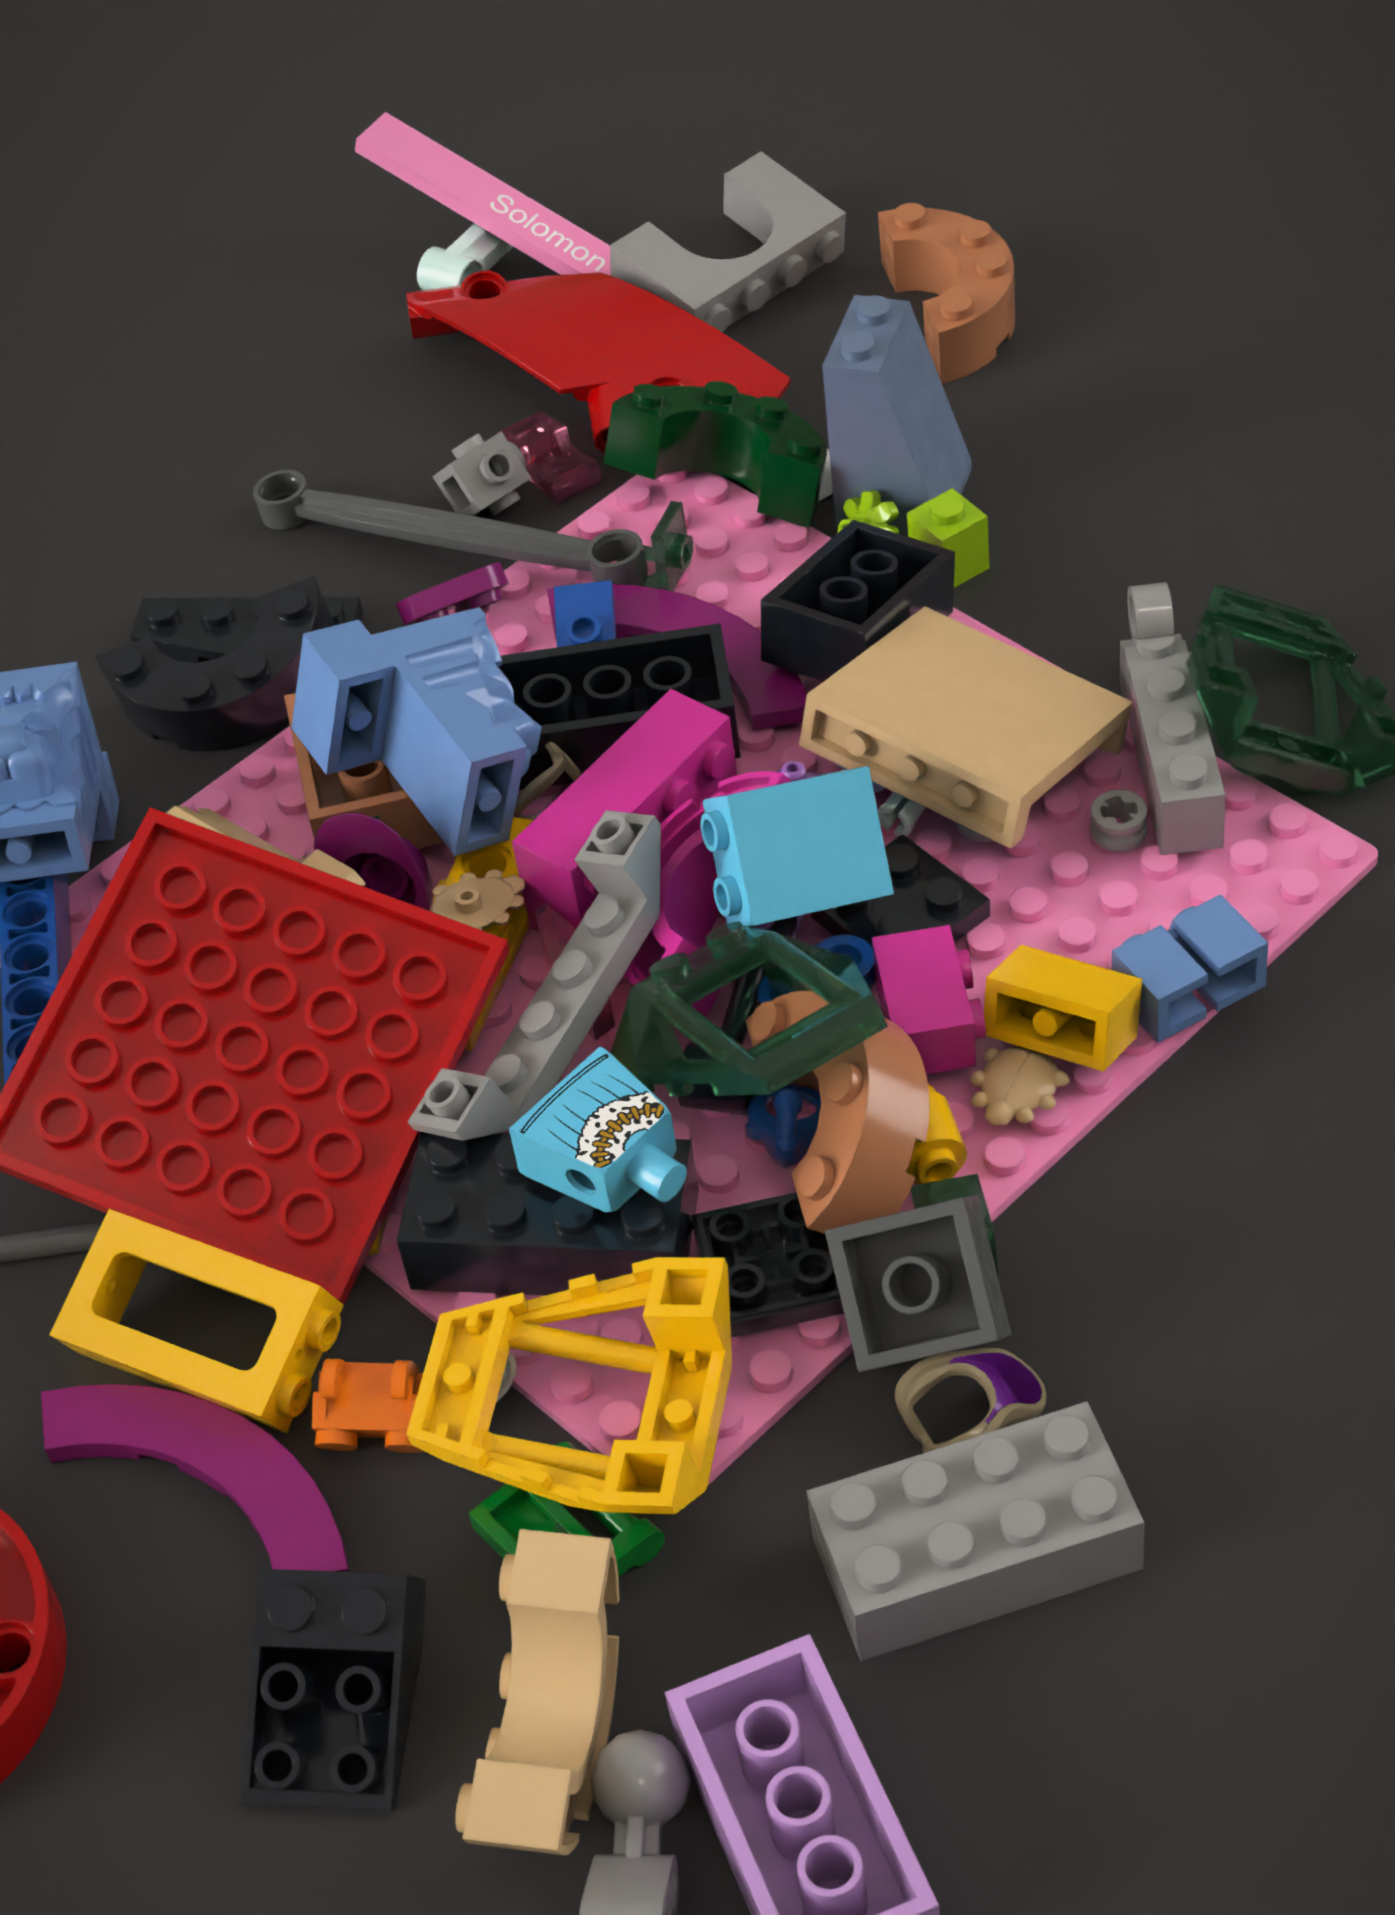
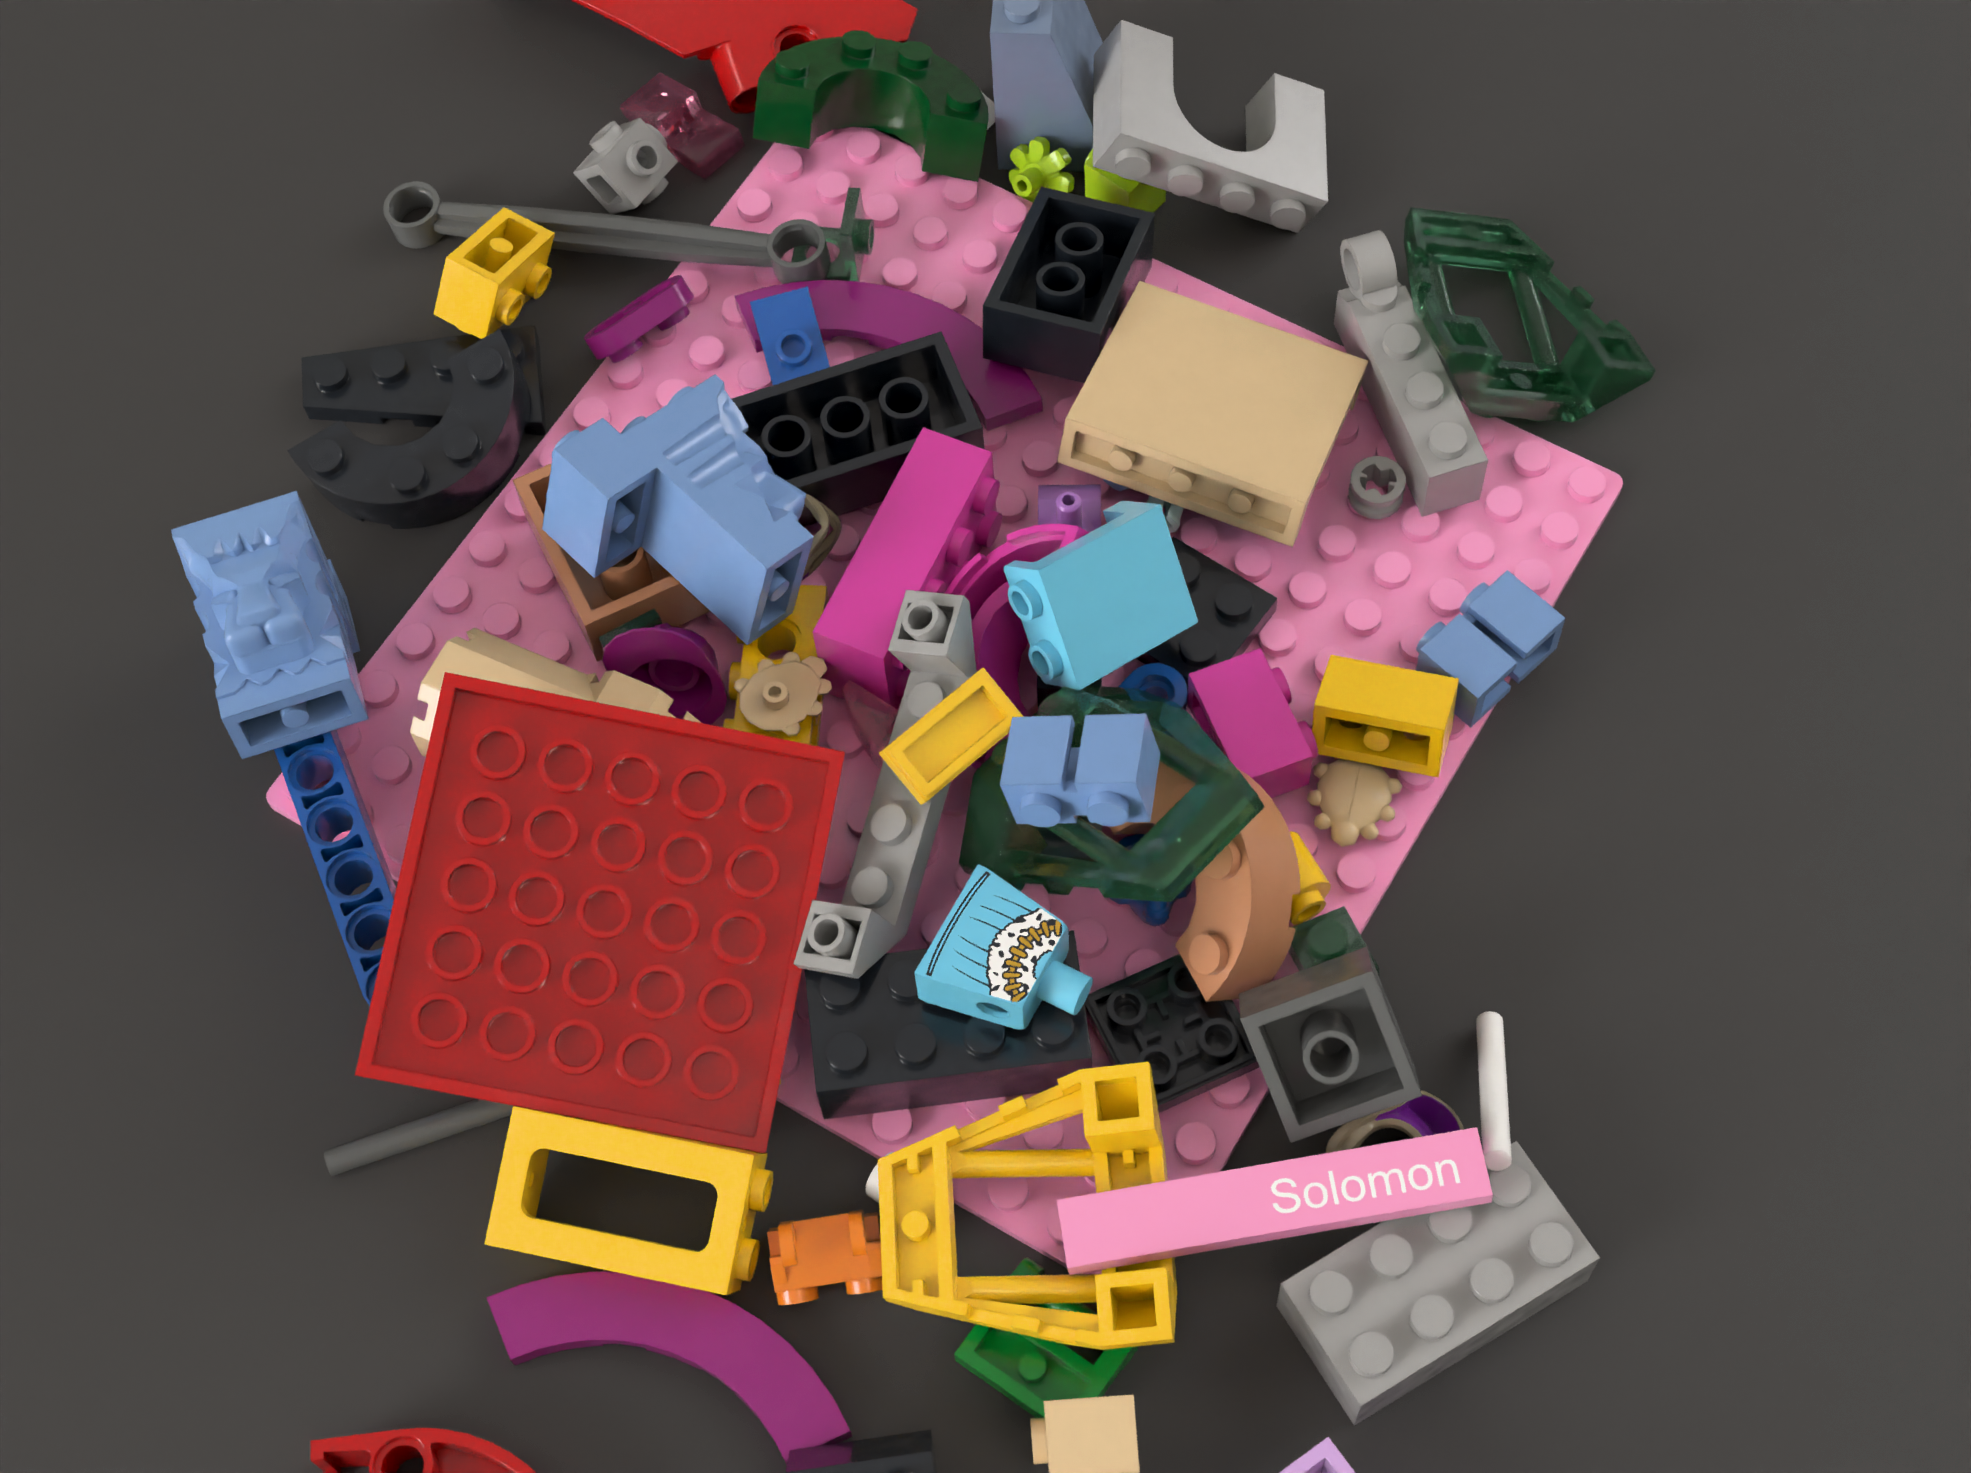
camera: 15 degrees left, 15 degrees up
none -> yellow brick [434,207,555,339]
none -> yellow tile [879,667,1024,805]
none -> medium blue piece [1000,714,1160,827]
none -> bright pink tile [1057,1127,1493,1275]
none -> light grey arch [1093,20,1328,233]
none -> white bar [1476,1011,1512,1171]

